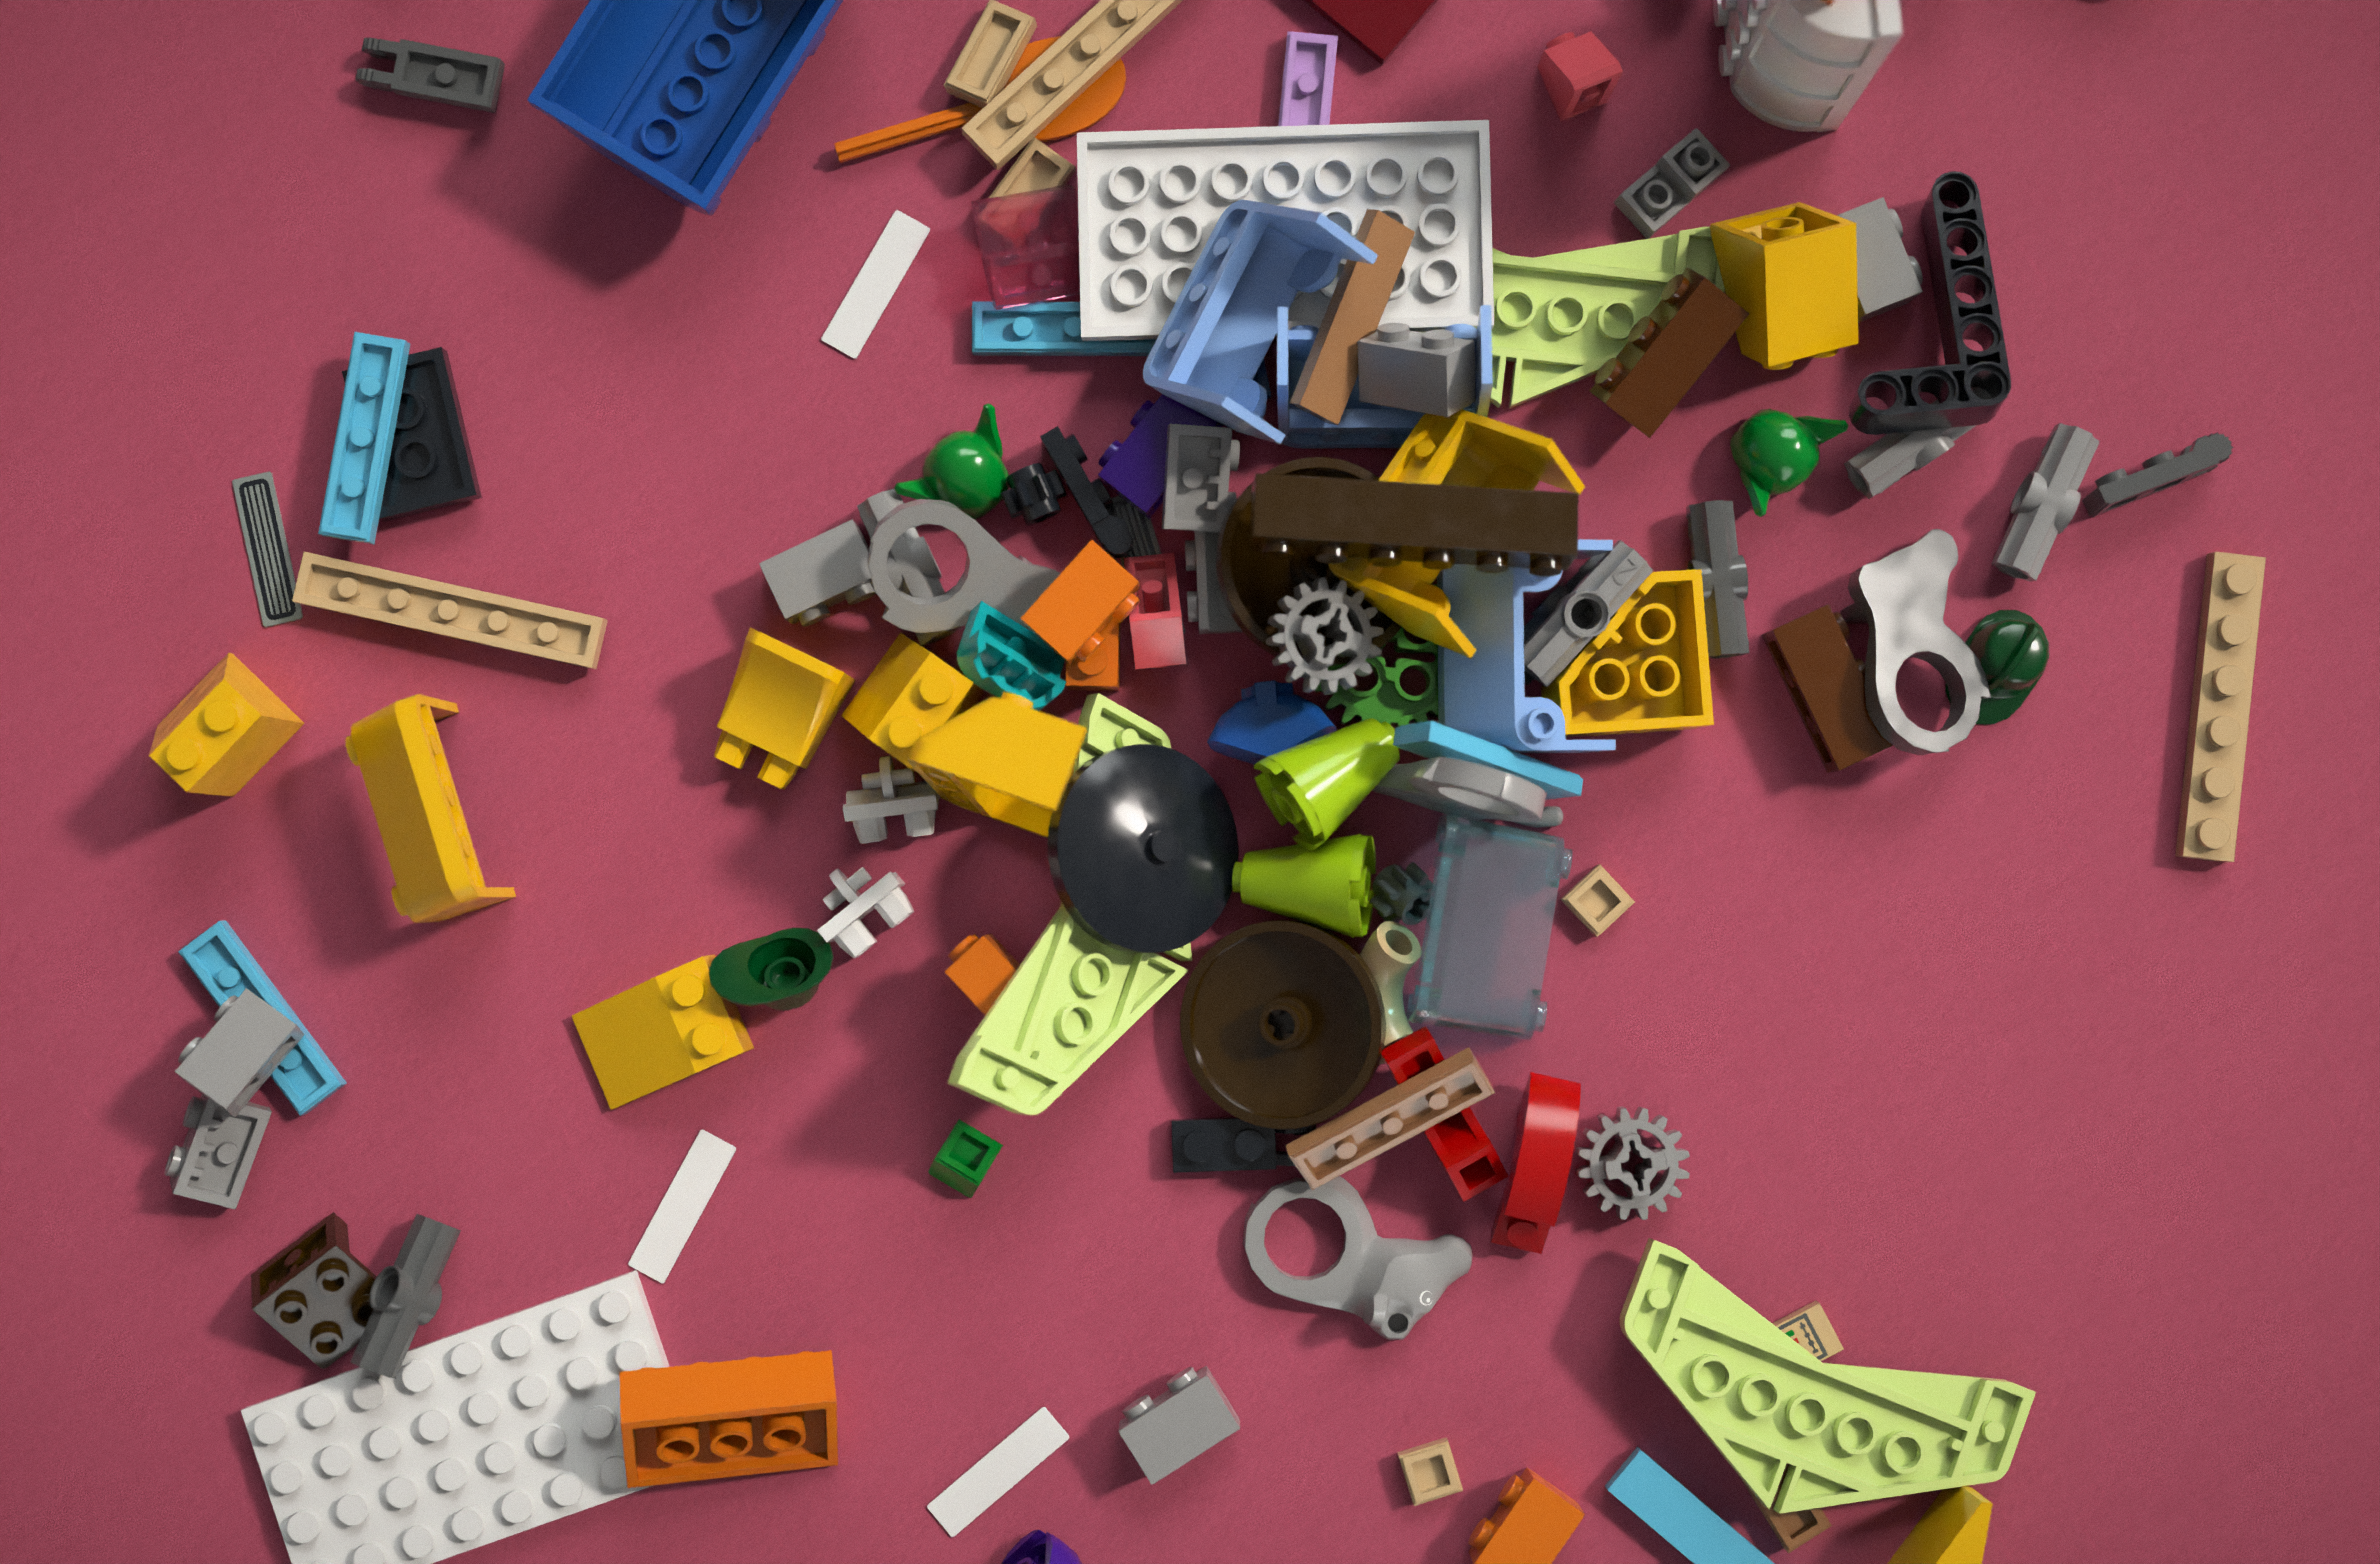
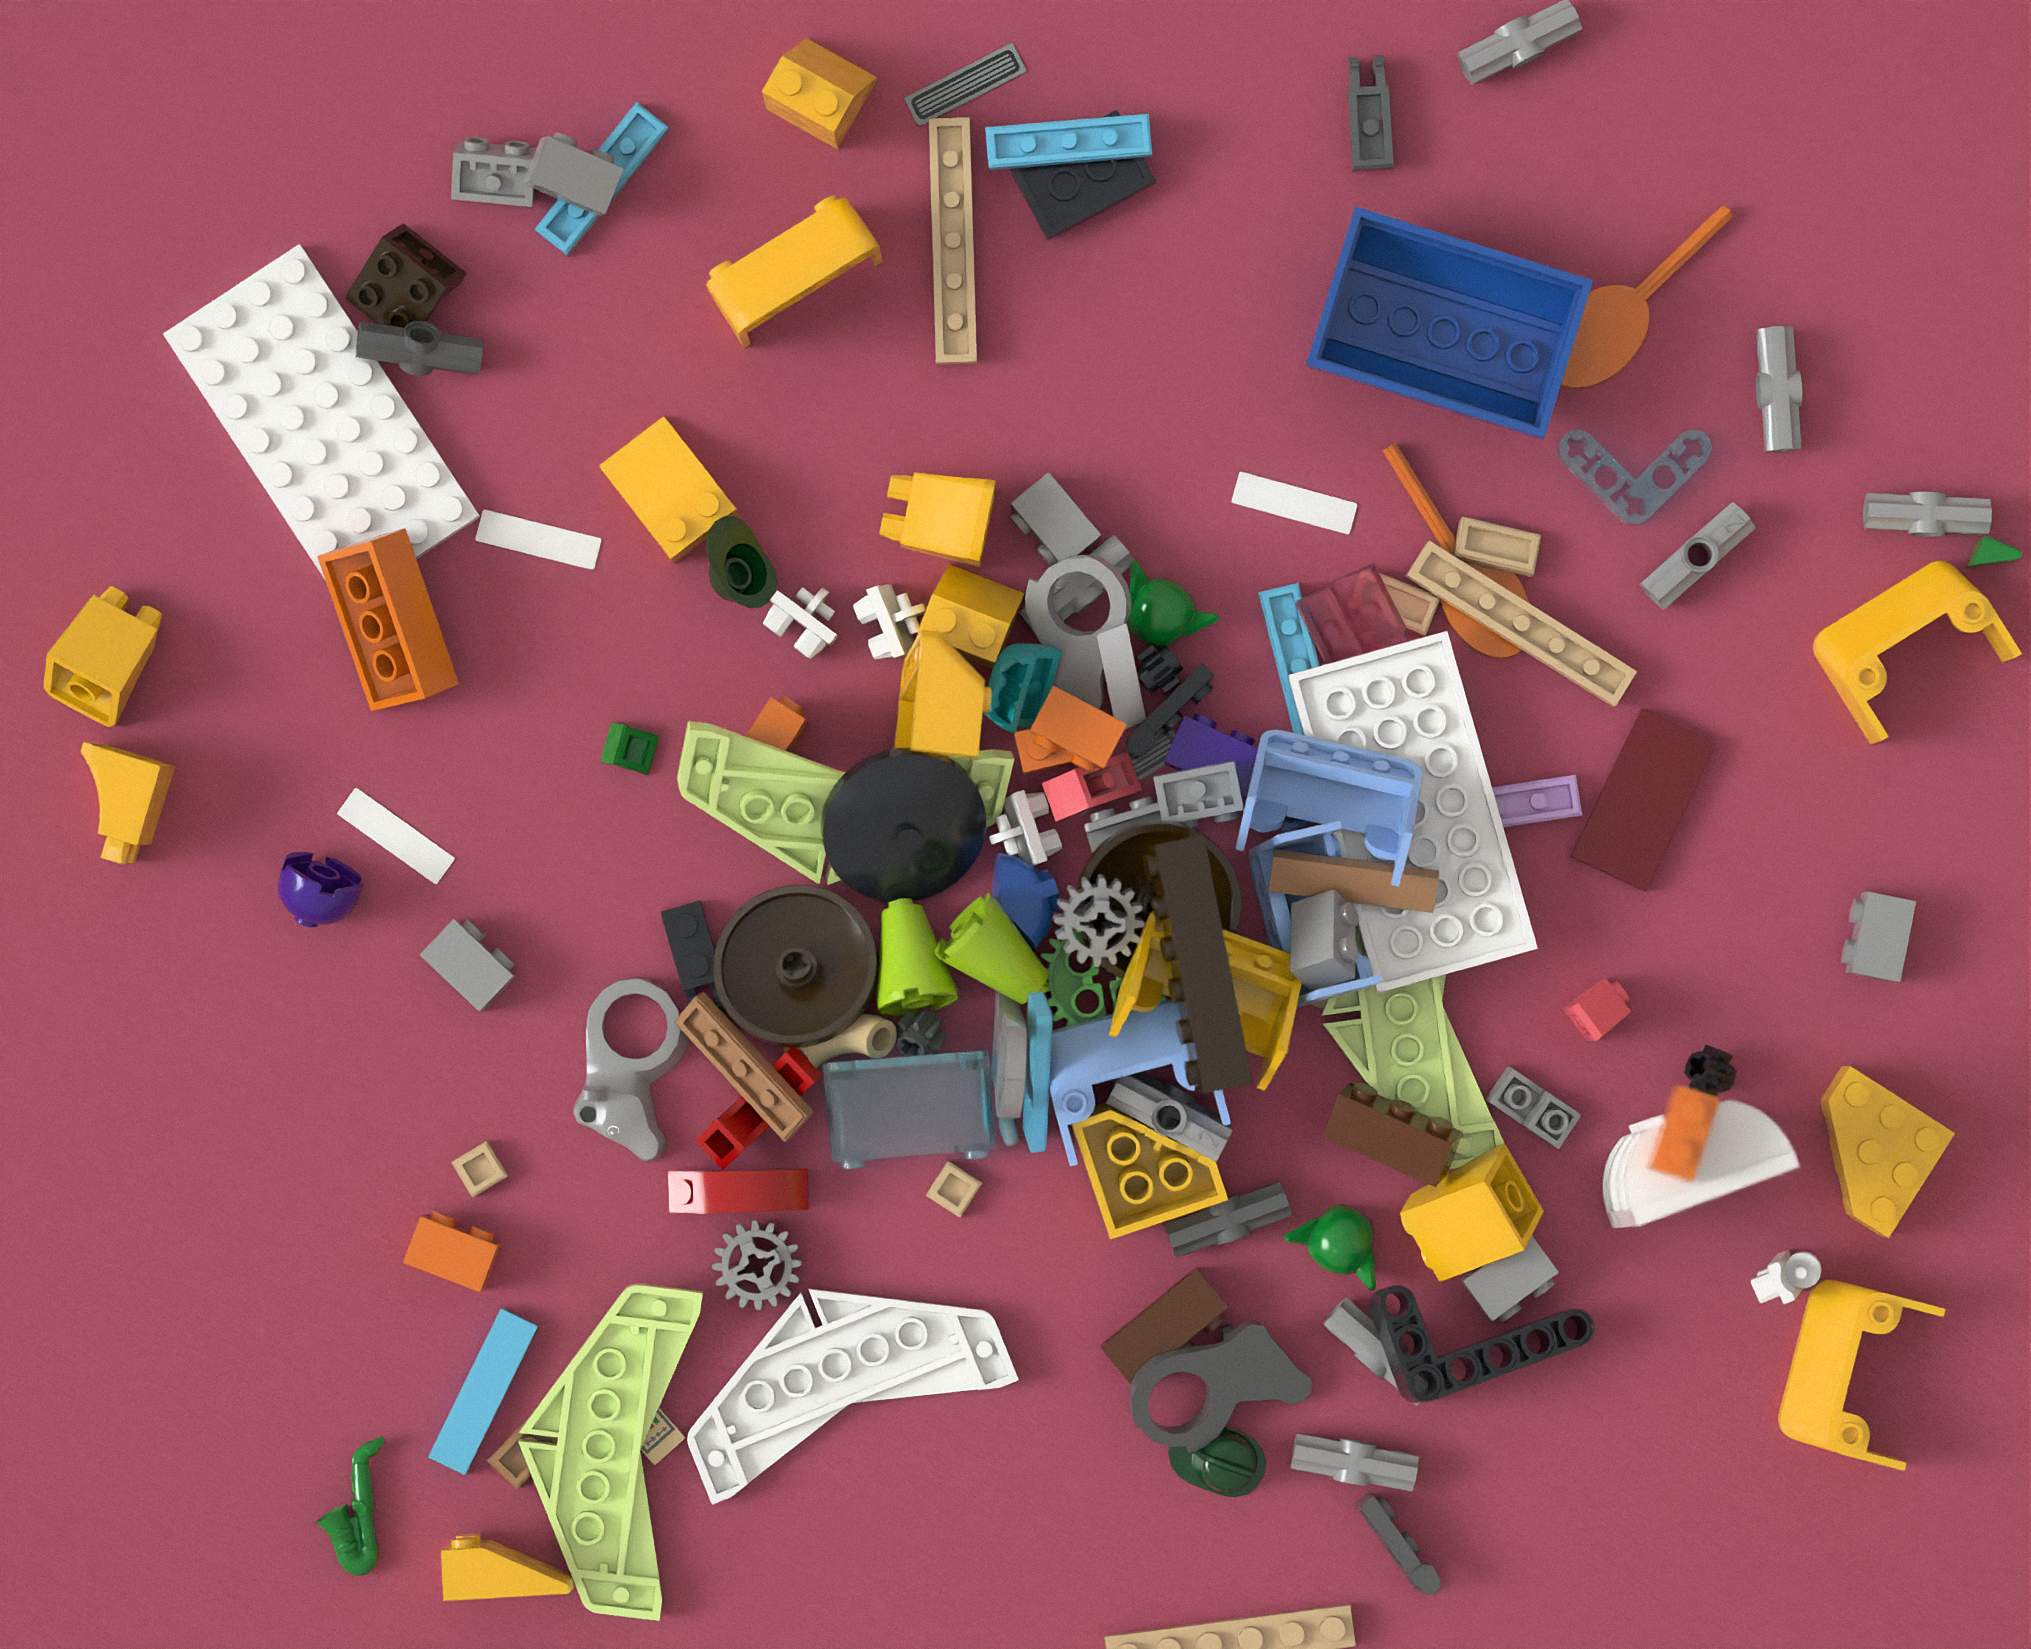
camera: 75 degrees right, 0 degrees up
none -> white wing [687,1288,1019,1505]
none -> white hips [989,790,1062,866]
none -> white sticker [1097,624,1146,729]

